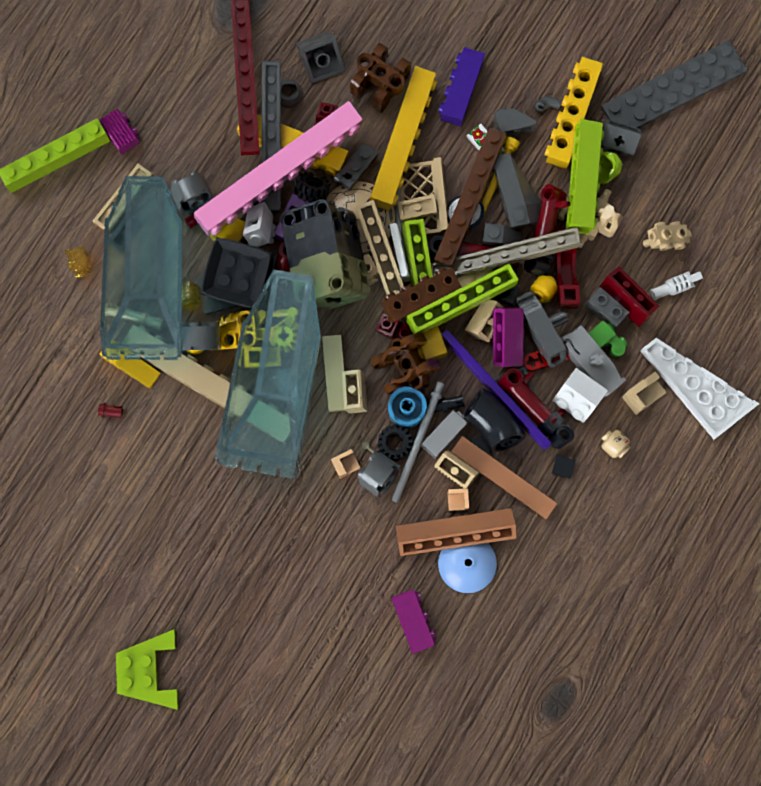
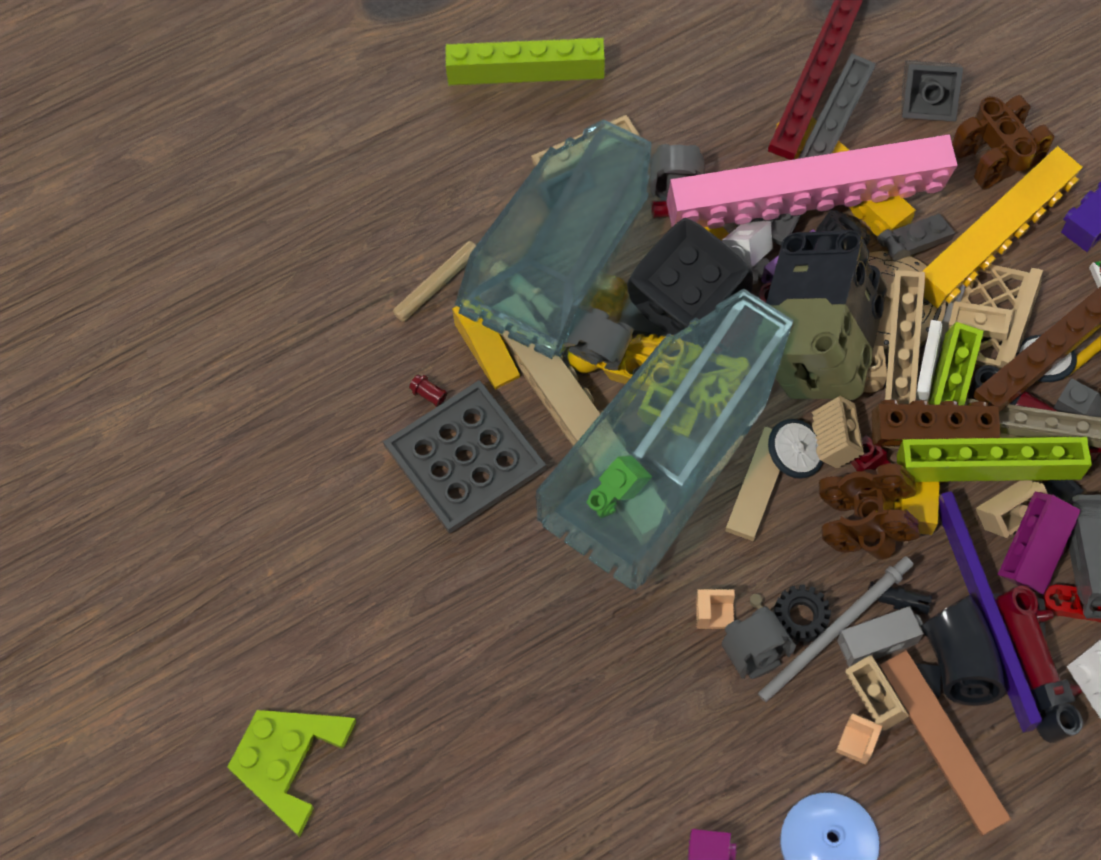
camera: 30 degrees right, 15 degrees down
clear yellow brick [64,246,91,278] -> none
magenta brick [99,109,140,155] -> none
dark grey piece [281,79,303,108] -> none
tan brick [342,370,367,414] -> none
dark azure brick [388,386,427,428] -> none
nougat brick [396,508,516,556] -> none
black tile [551,455,576,479] -> none
none -> dark grey piece [383,380,547,534]
none -> tan axle [393,241,479,322]
none -> bright green brick [586,456,652,518]
none -> white wheel [768,419,823,479]
none -> tan brick [811,396,864,468]

